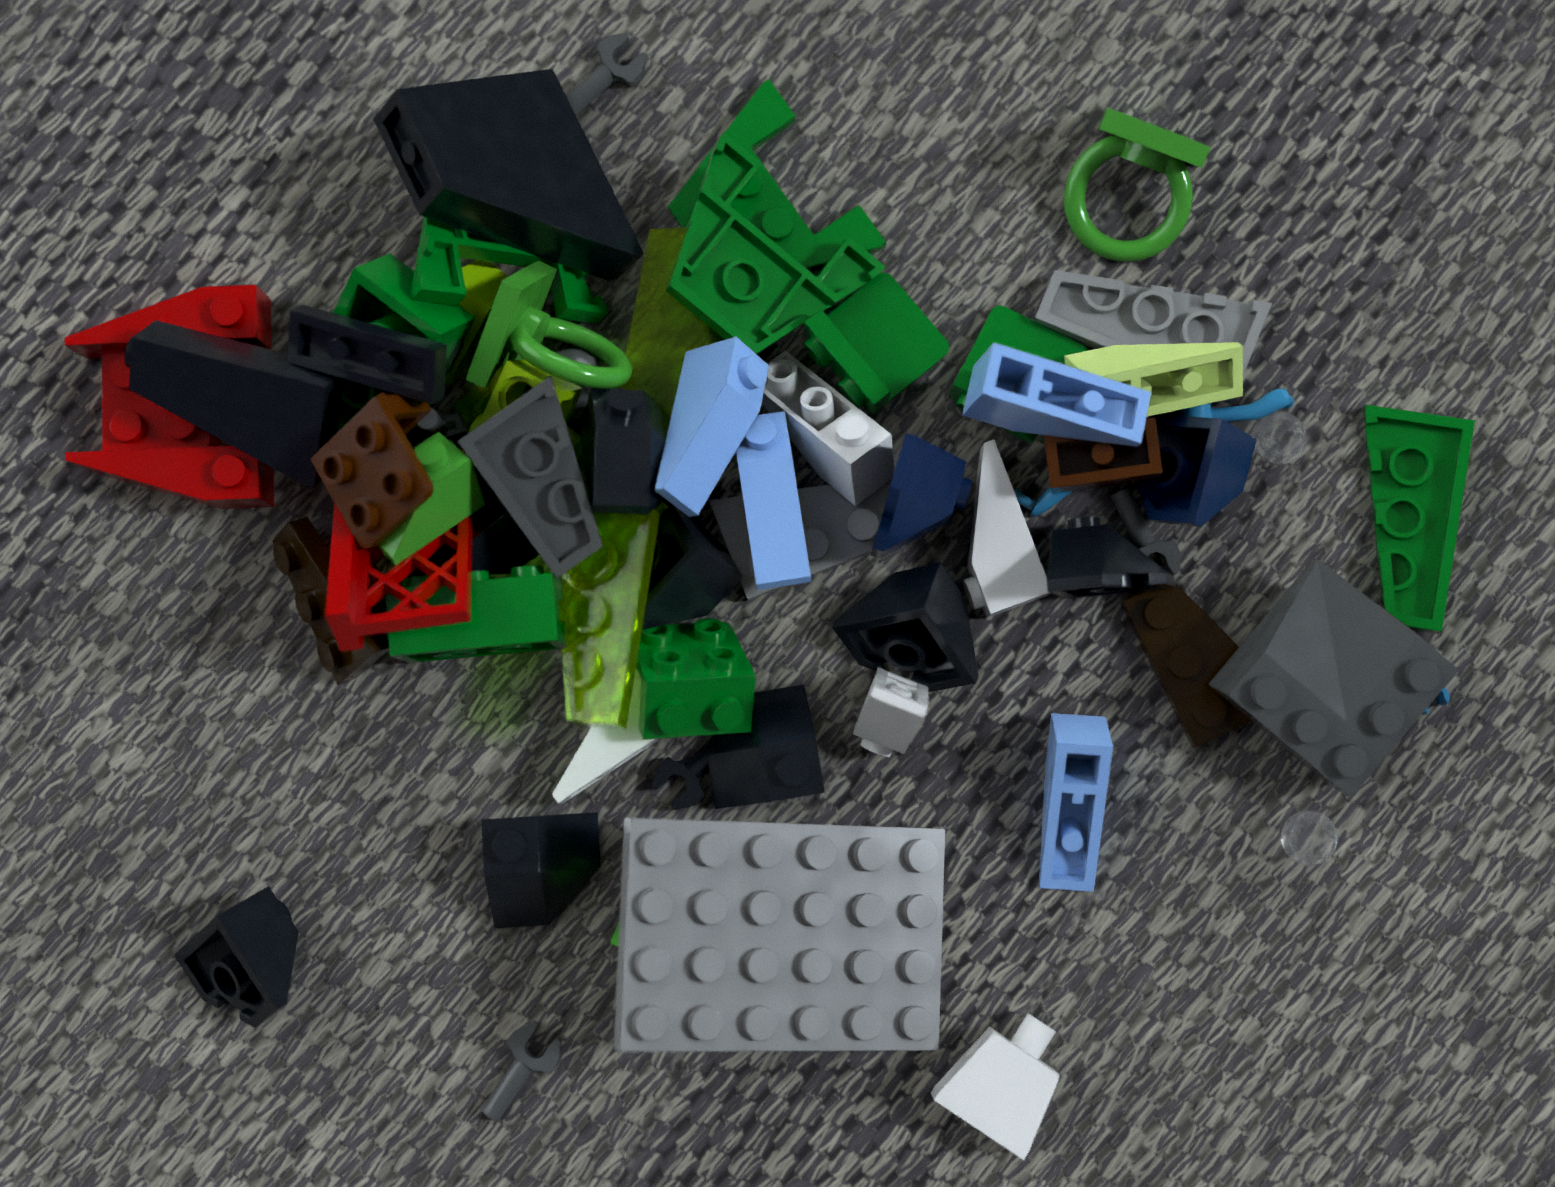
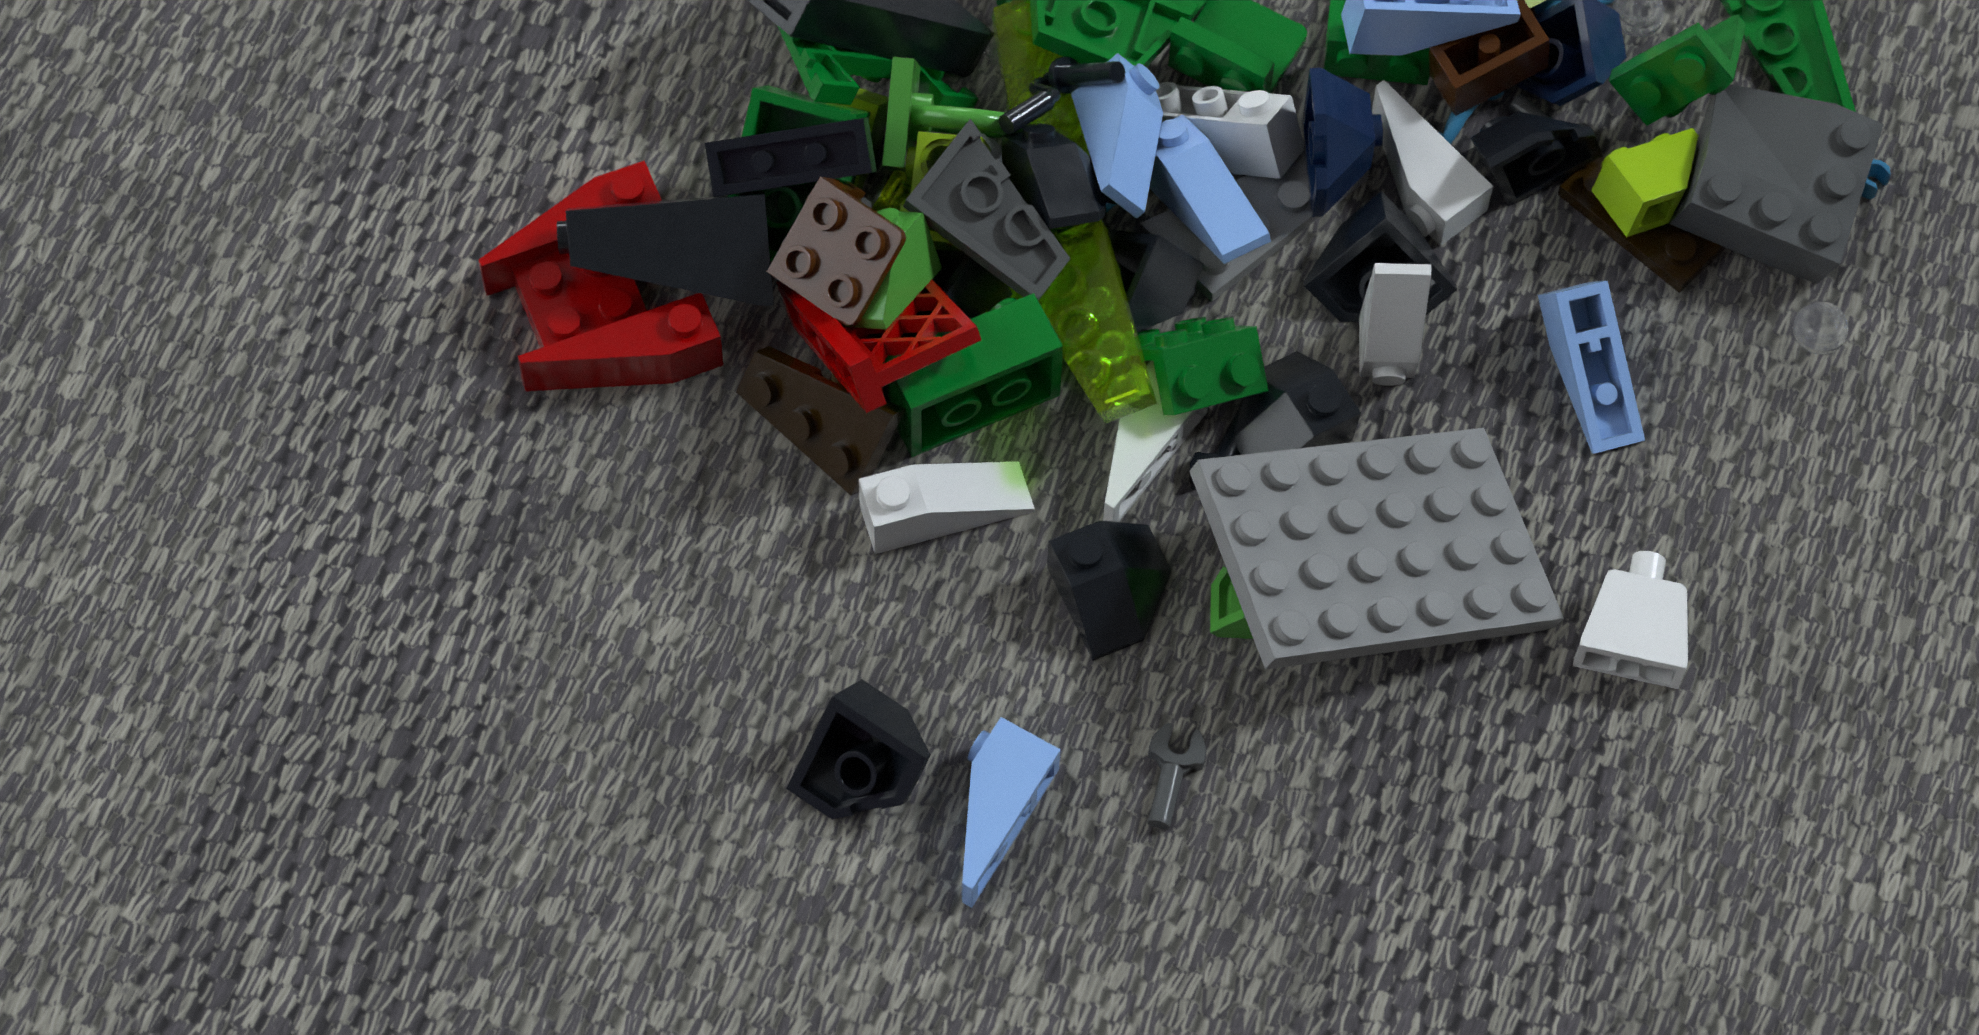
camera: 25 degrees left, 20 degrees down
none -> white slope [859,461,1035,554]
none -> light blue slope [962,717,1061,908]
none -> black piece [998,56,1125,135]
none -> lime slope [1591,128,1699,237]
none -> green bracket [1609,15,1746,126]

